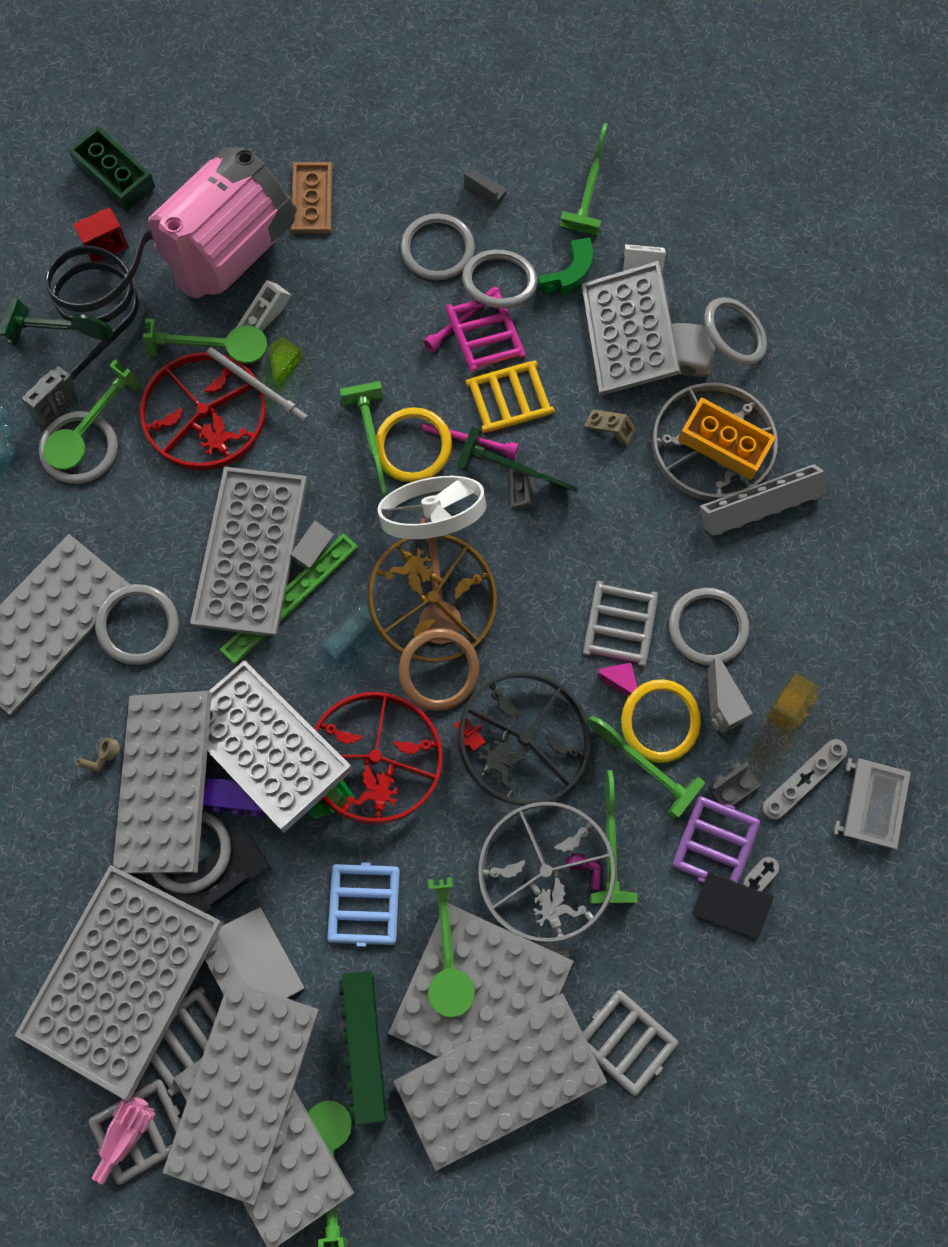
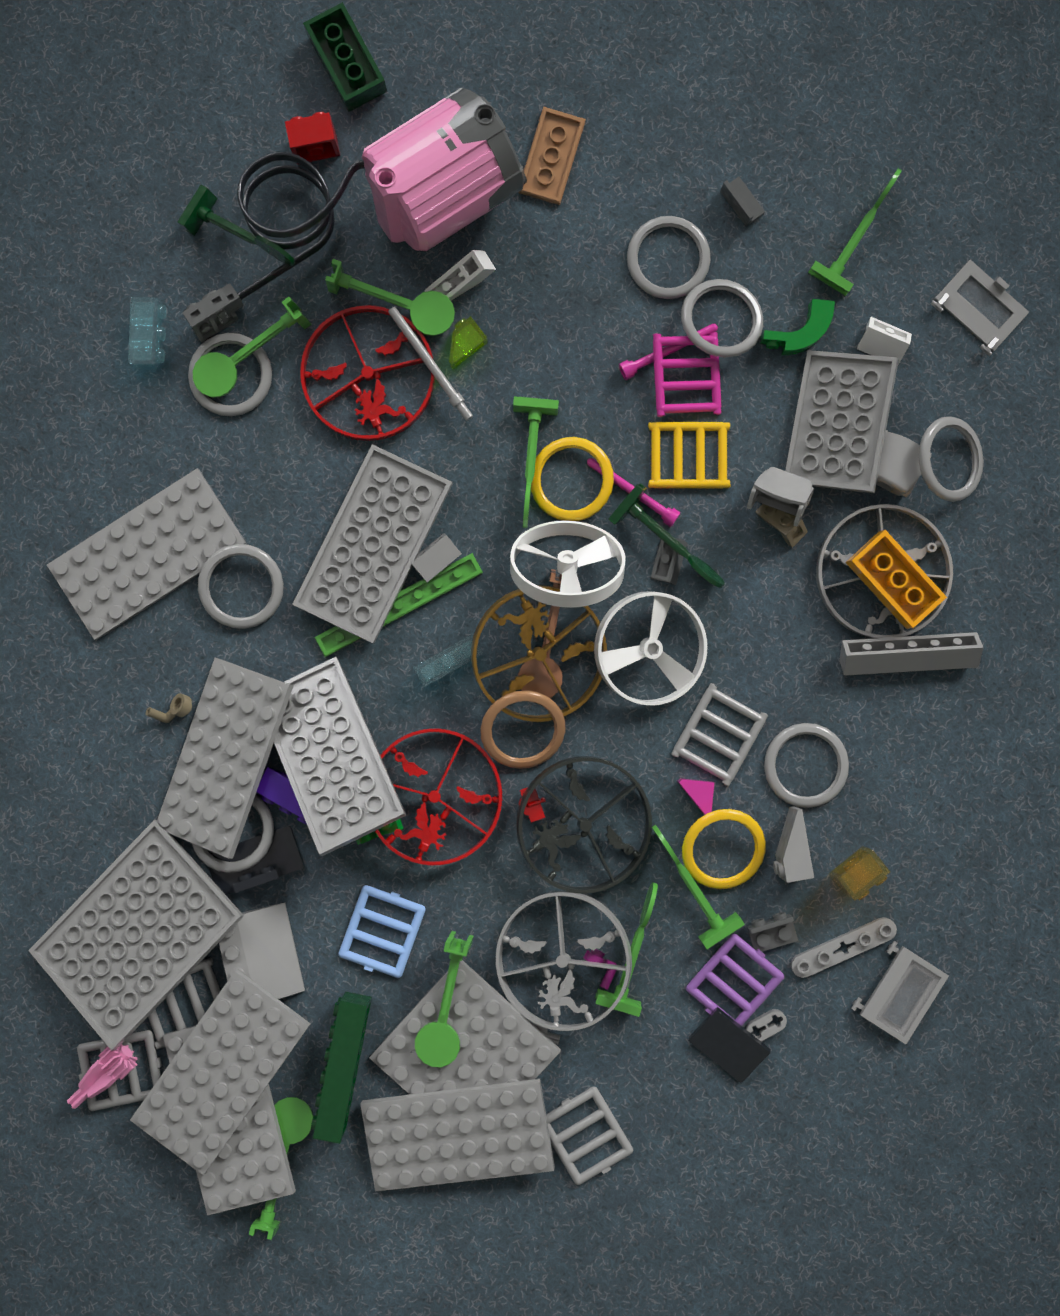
camera: 20 degrees right, 15 degrees up
none -> white piece [594,591,707,705]
none -> light grey piece [747,467,814,527]
none -> light grey piece [931,260,1029,356]

